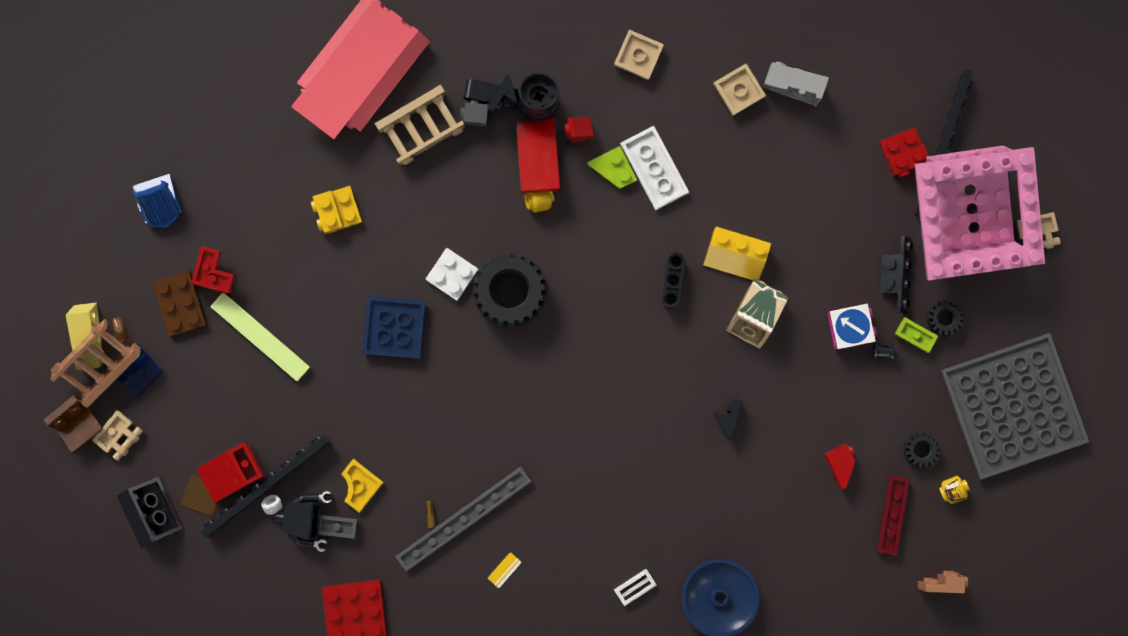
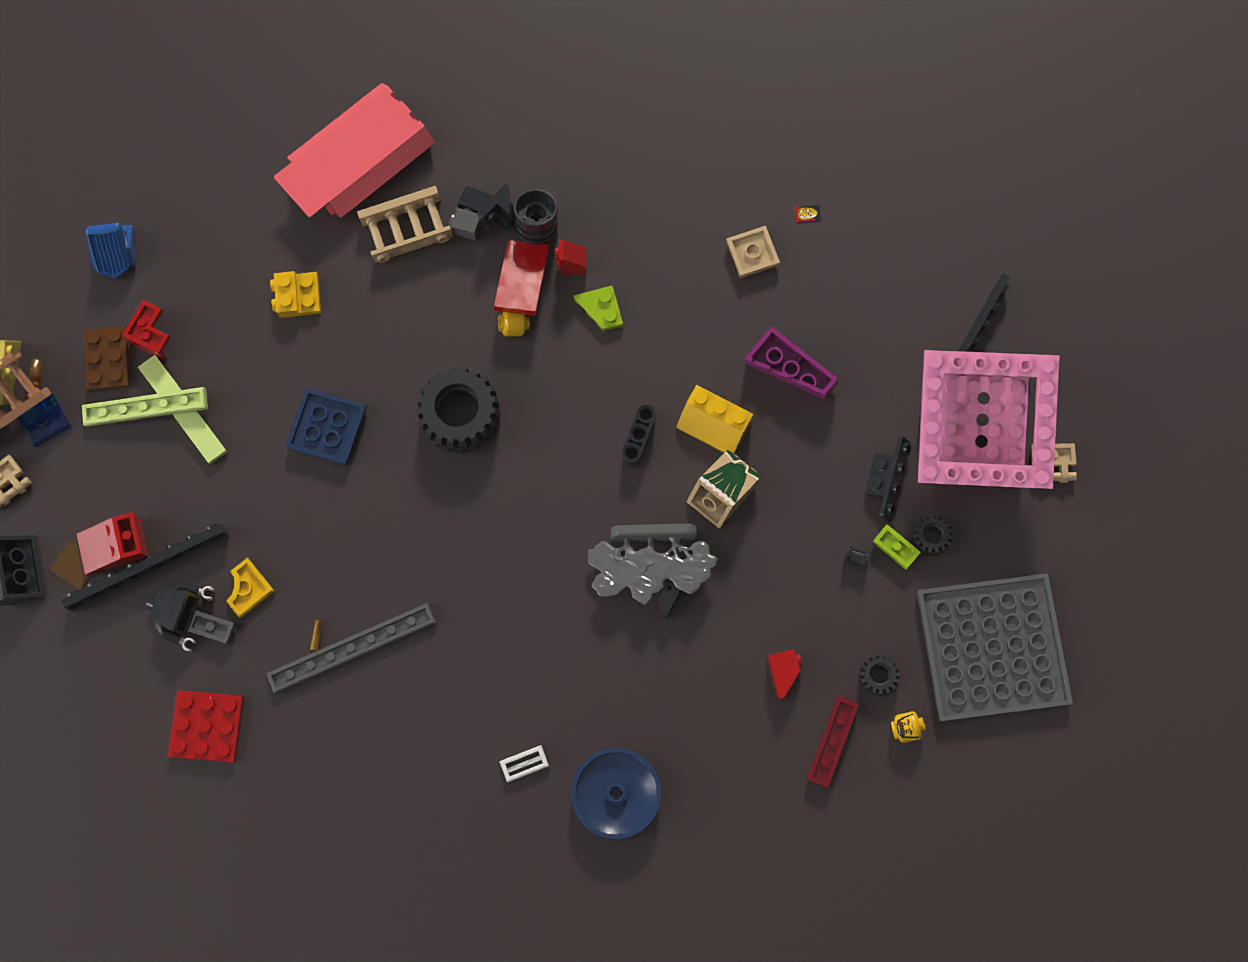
camera: 20 degrees right, 10 degrees down
white tile [261,495,283,515] -> none
white plate [425,248,479,301] -> none
yellow sticker [488,553,521,588] -> none
tan plate [614,30,664,80] -> none
white tile [620,126,689,211] -> none
light grey wedge [763,62,829,106] -> none
piece [827,304,877,350] -> none
red plate [879,127,929,178] -> none
nougat plate [918,571,968,593] -> none
none -> yellowish green tile [82,387,208,427]
none -> dark grey plant [588,524,718,605]
none -> magenta wedge [745,326,838,400]
none -> sticker [795,205,821,222]

